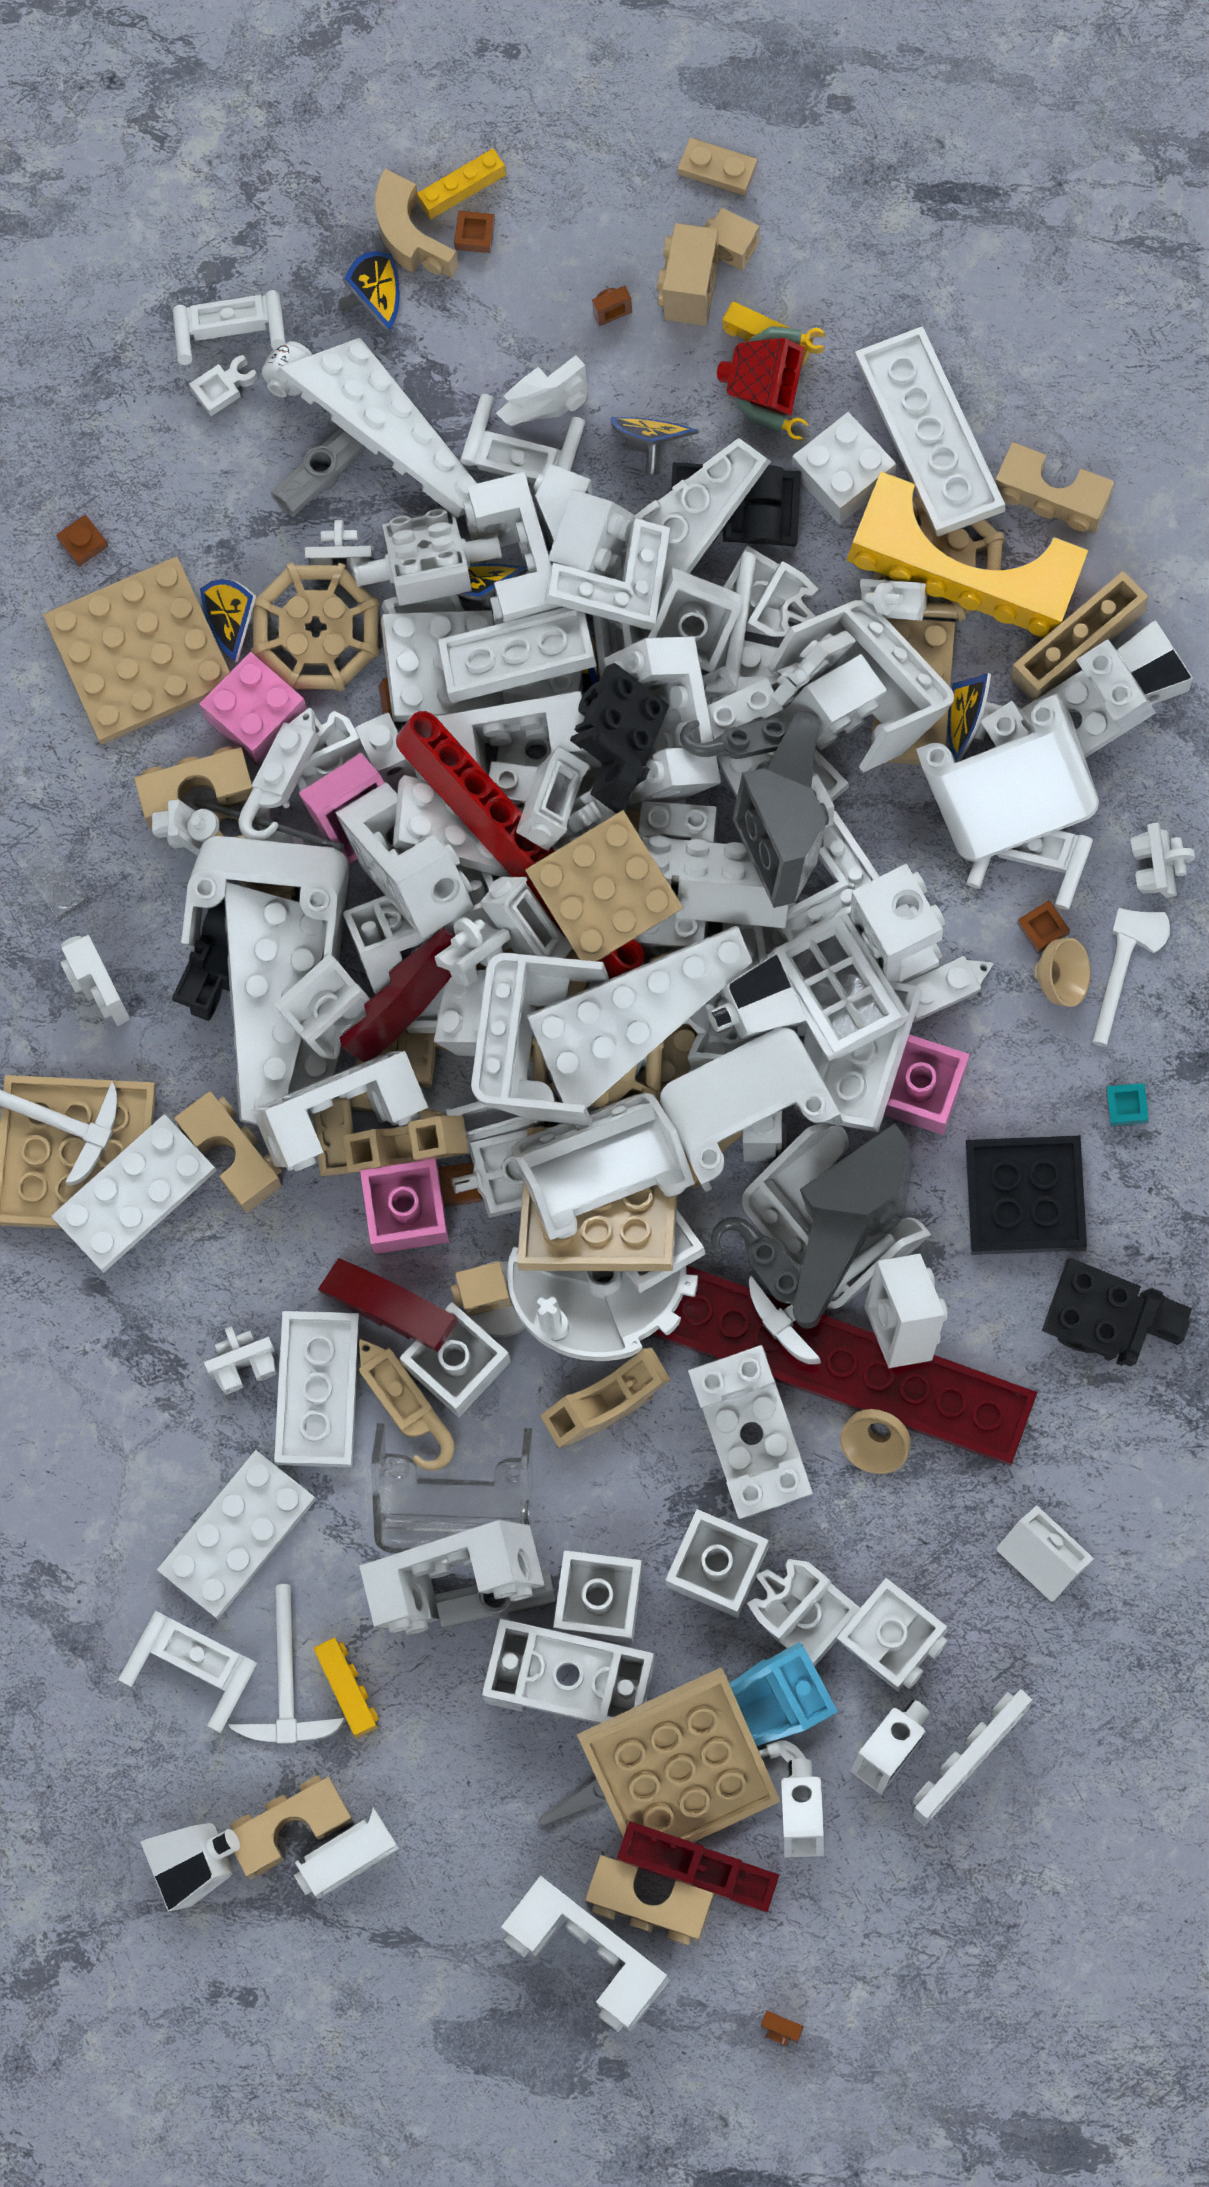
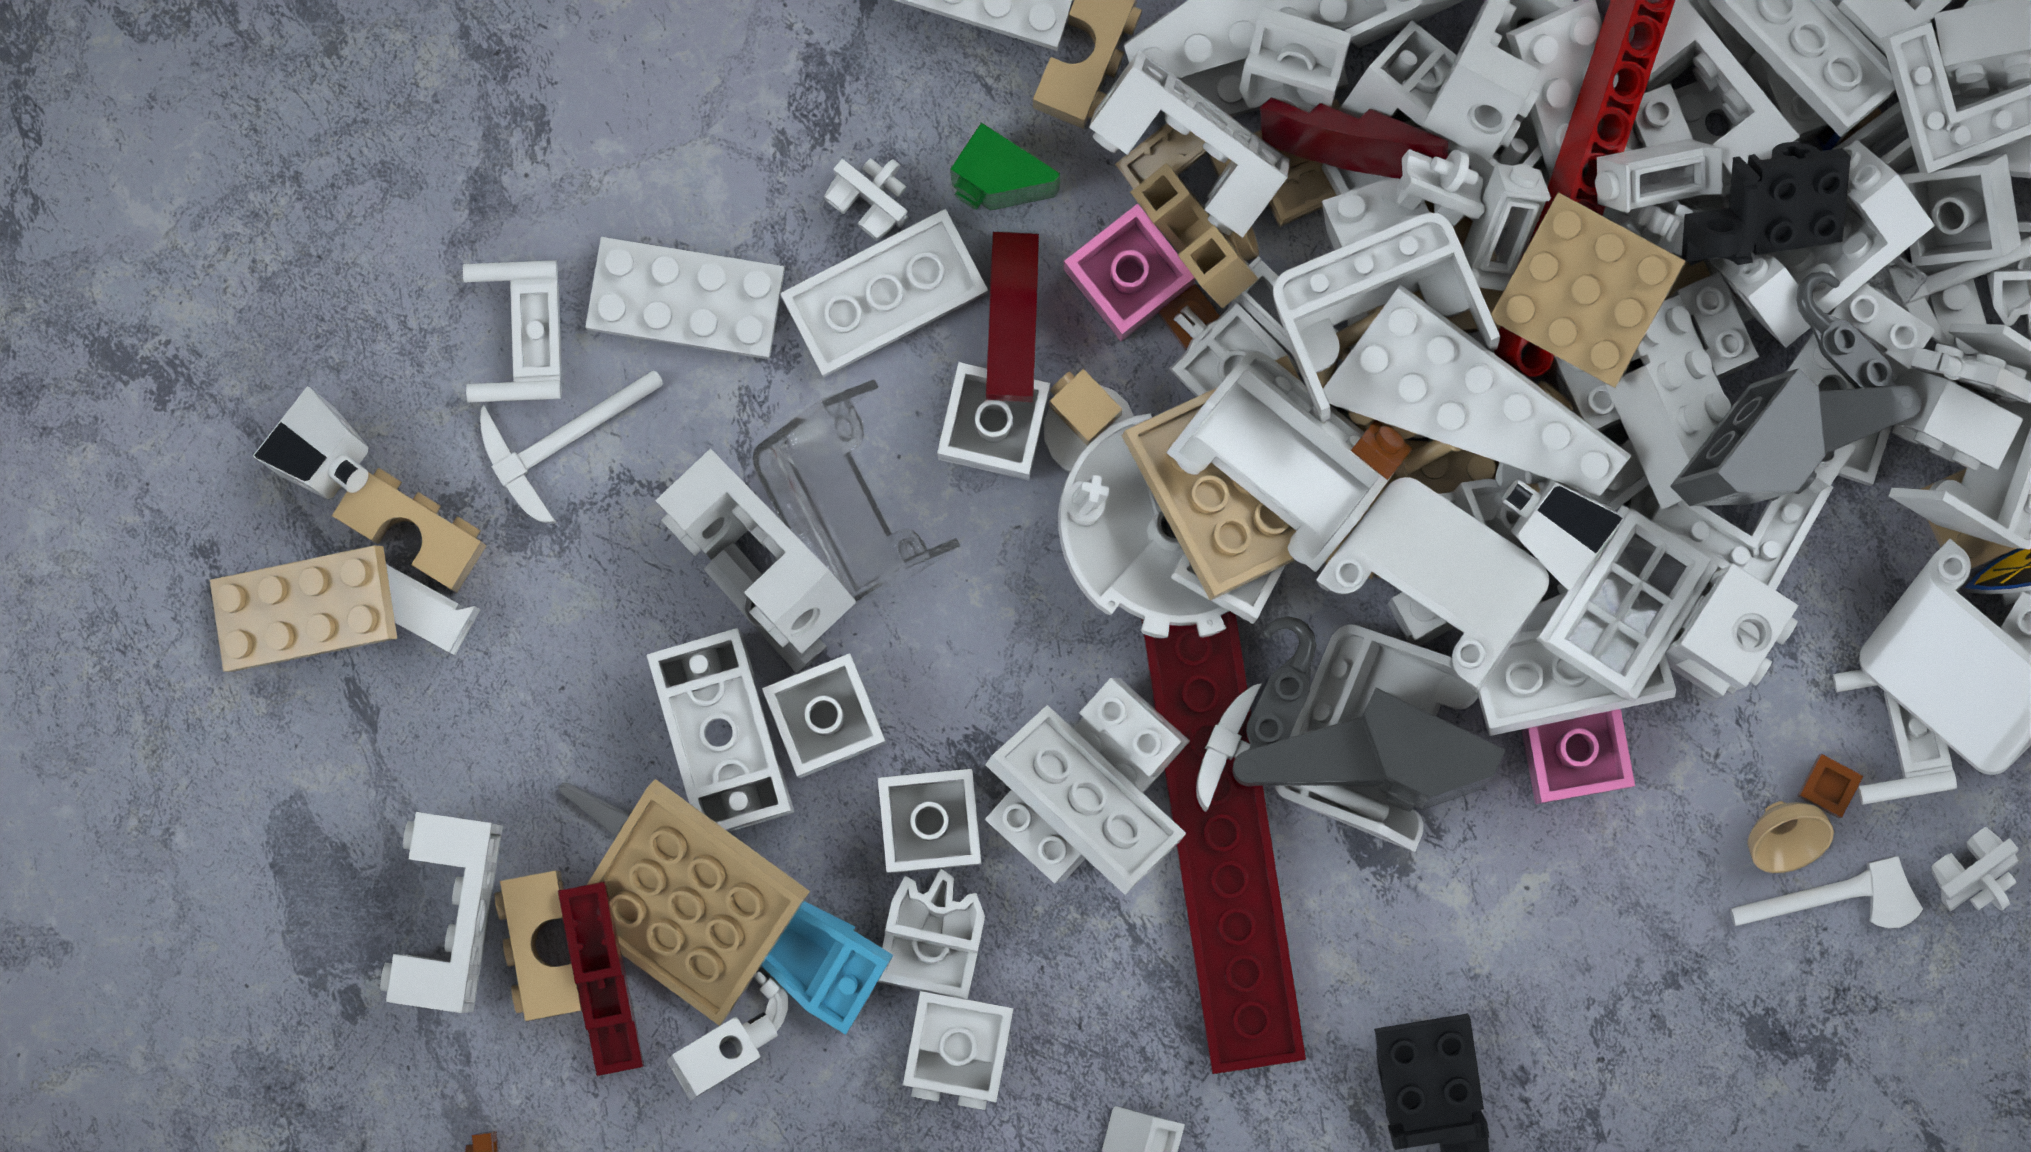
camera: 55 degrees right, 10 degrees up
yellow piece [313,1637,379,1738] -> none
tan plate [358,1339,455,1471] -> none
tan arch [540,1347,671,1448] -> none
tan piece [840,1409,911,1474] -> none
white torso [850,1700,930,1795] -> none
white brick [864,1254,947,1368] -> none
white plate [904,956,993,1023] -> none
black plate [965,1135,1087,1255] -> none
teal plate [1106,1083,1149,1127] -> none
none -> tan plate [210,545,397,672]
none -> green slope [950,122,1060,211]
none -> white plate [986,705,1186,895]
none -> dark orange plate [1351,420,1413,480]

